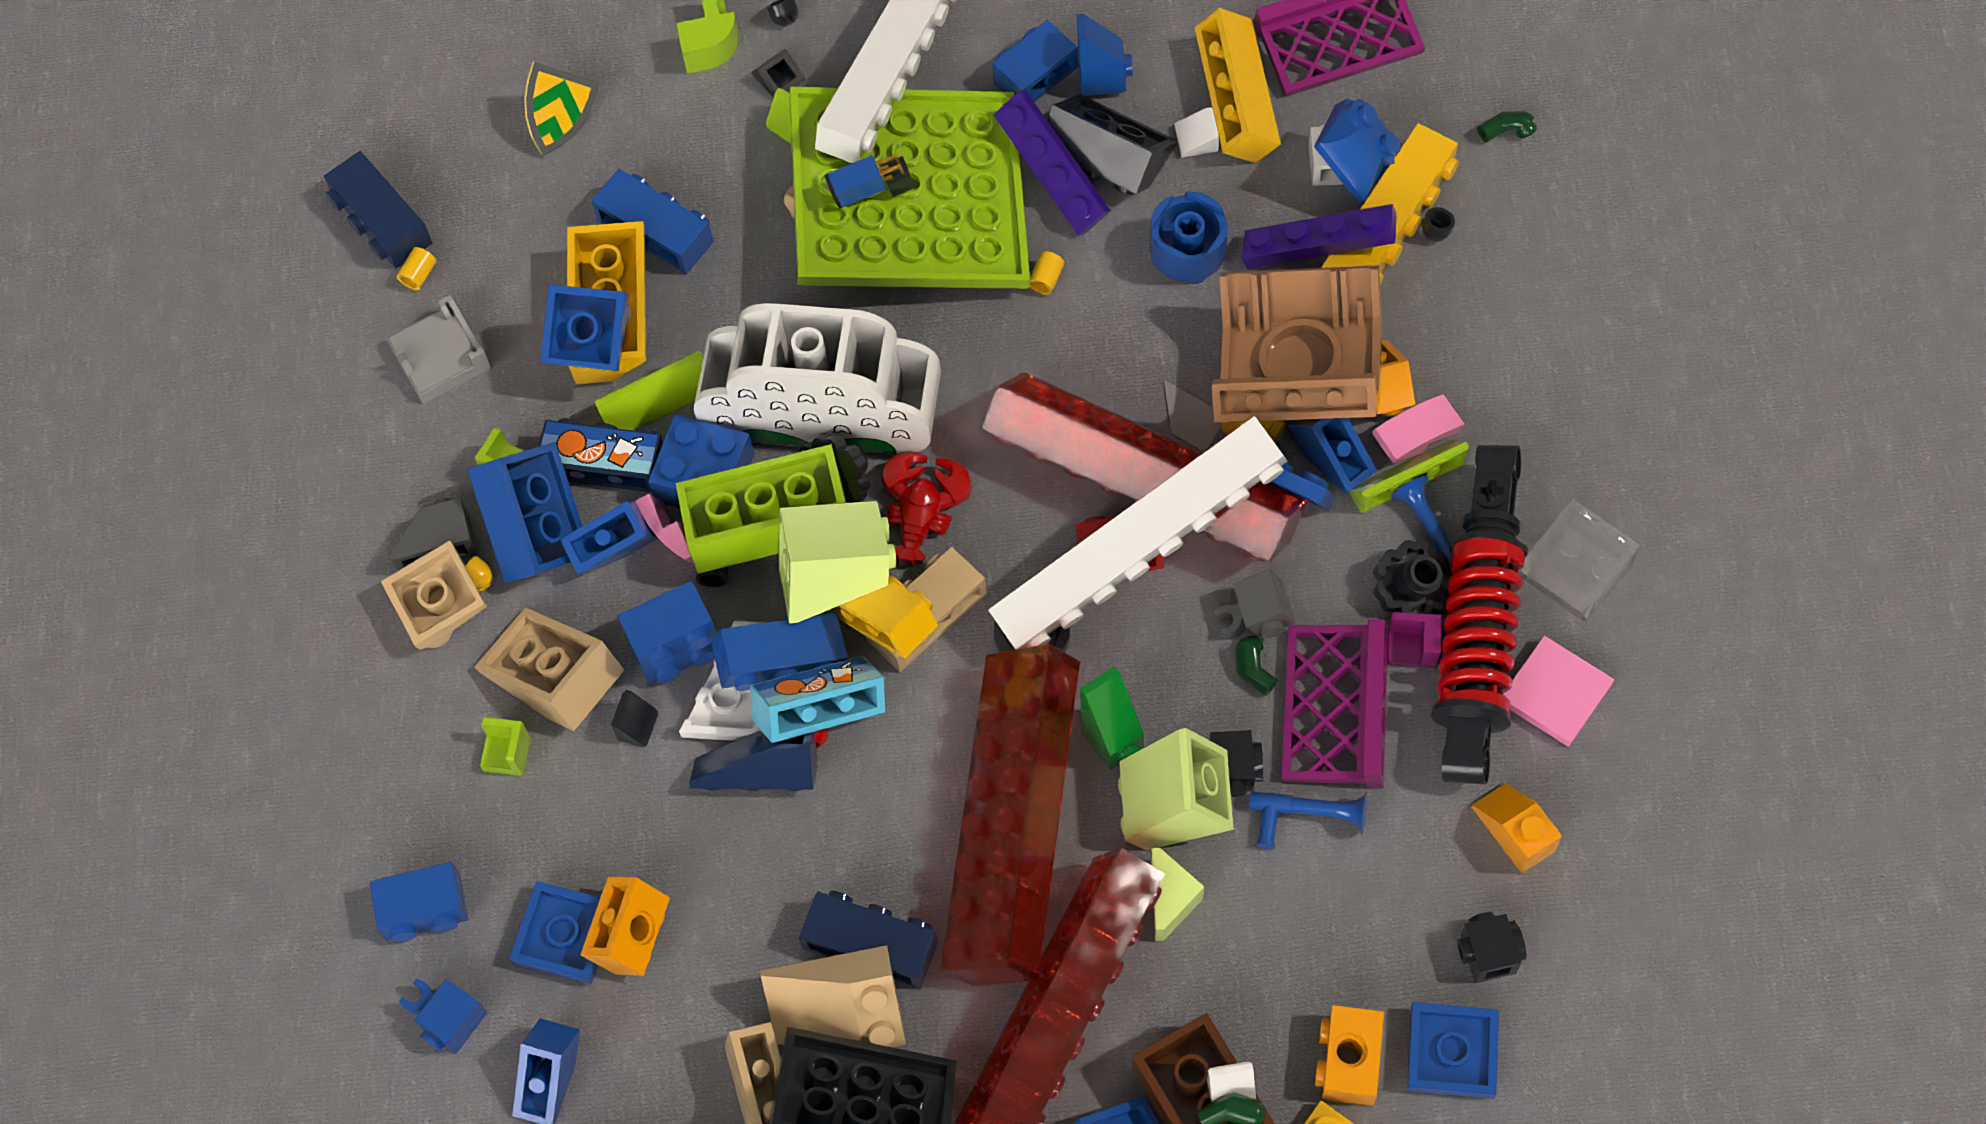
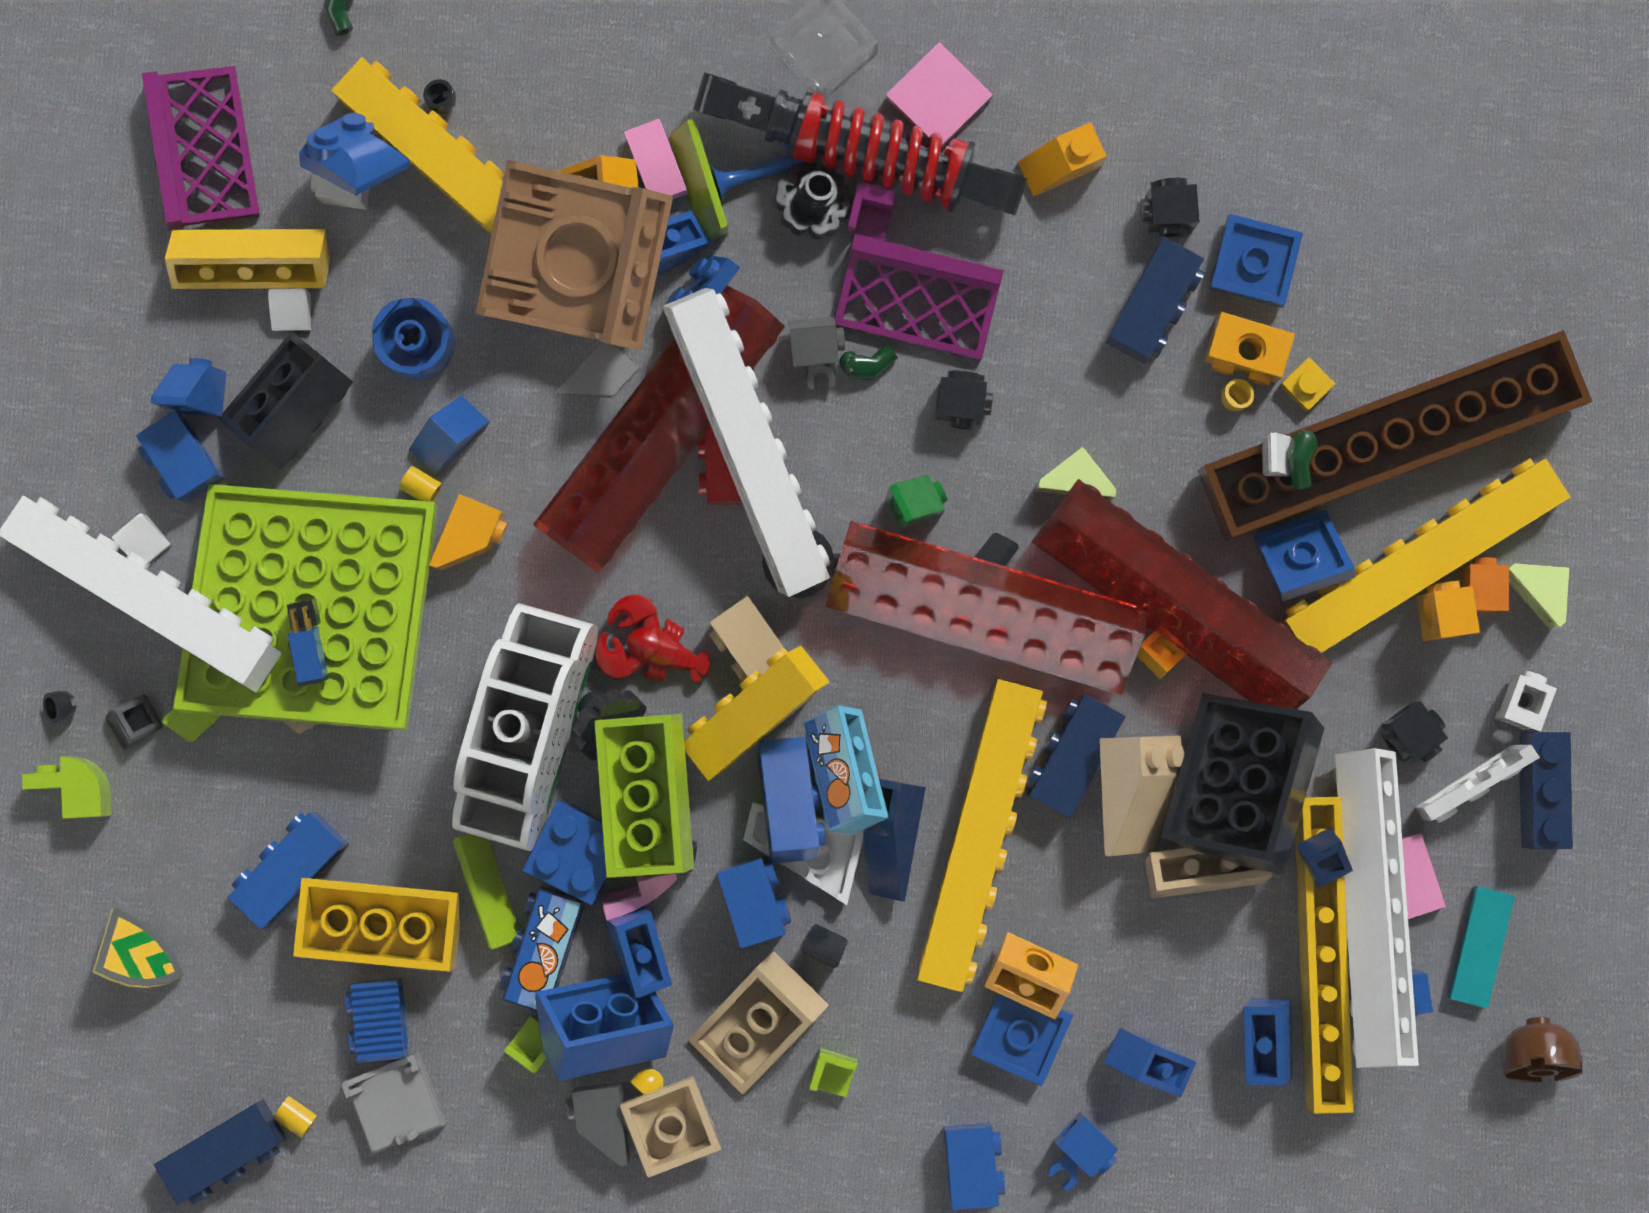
camera: 90 degrees left, 20 degrees up
blue slope [540,284,631,371] -> none
yellowish green slope [779,501,896,623] -> none
dark purple plate [993,91,1111,235] -> none
yellowish green slope [1118,728,1234,850] -> none
dark purple plate [1242,204,1397,269] -> none
blue piece [1249,791,1367,849] -> none
none -> white slope [112,513,172,563]
none -> blue brick [345,978,409,1063]
none -> blue slope [409,395,490,477]
none -> light orange slope [429,494,508,571]
none -> yellow brick [916,679,1047,993]
none -> black slope [973,533,1019,578]
none -> dark blue brick [1105,237,1205,364]
none -> yellow plate [1133,625,1188,680]
none -> yellow hinge [1221,379,1254,412]

